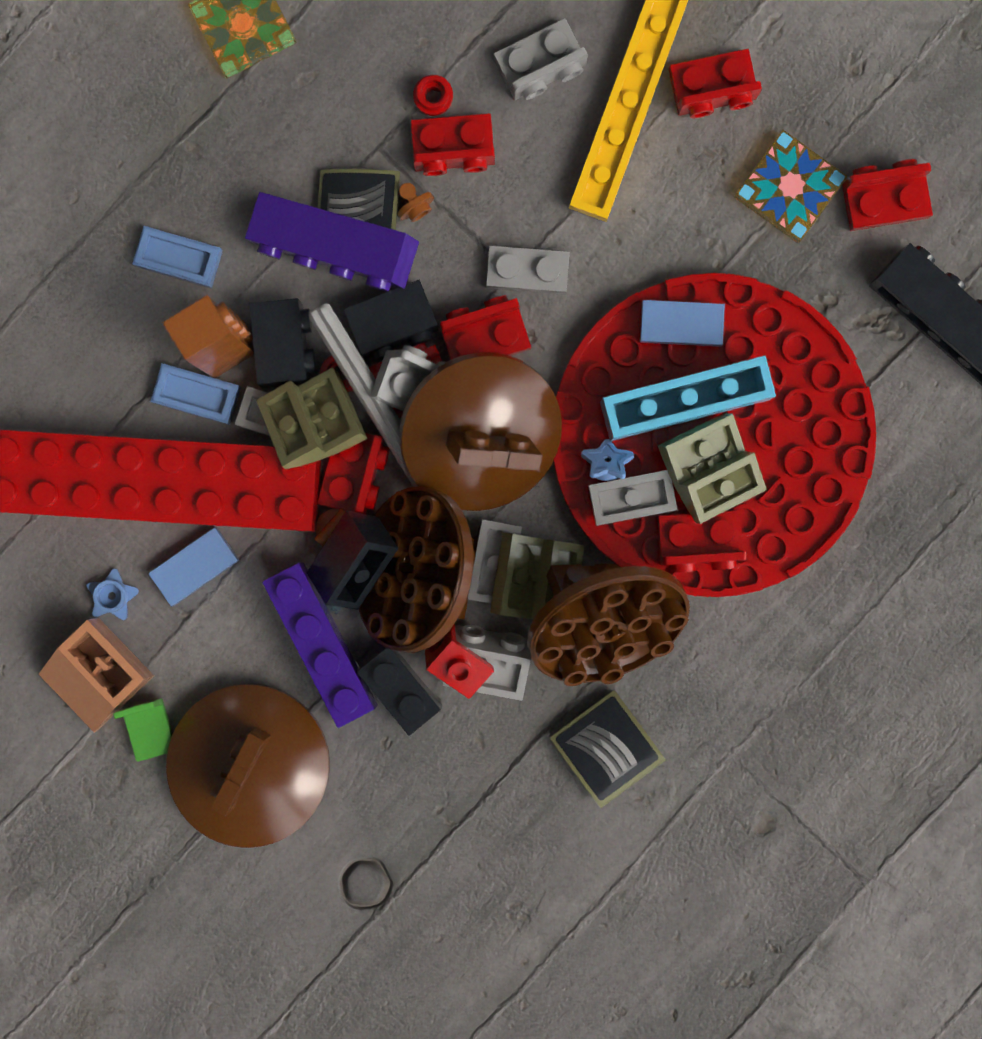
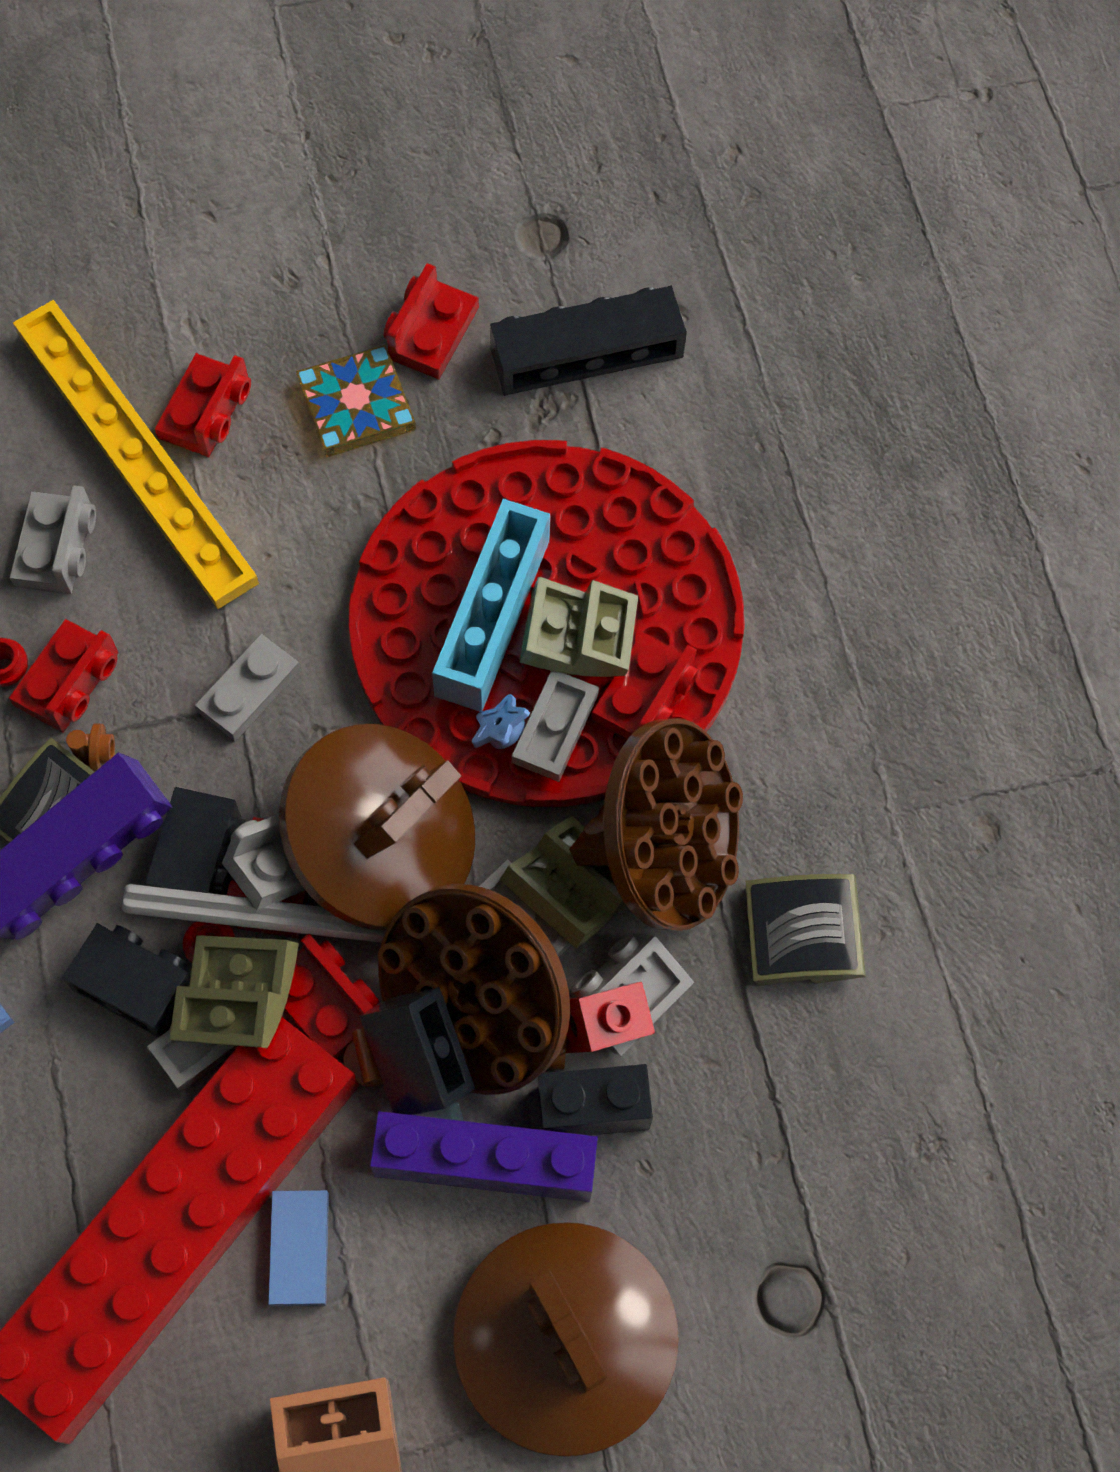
camera: 65 degrees left, 20 degrees down
medium blue plate [87,569,139,620] -> none
bright green bracket [113,698,173,762] -> none
medium blue tile [150,363,241,425] -> none
dark orange brick [162,295,254,378] -> none
red bracket [440,295,532,360] -> none
medium blue tile [640,300,725,347] -> none

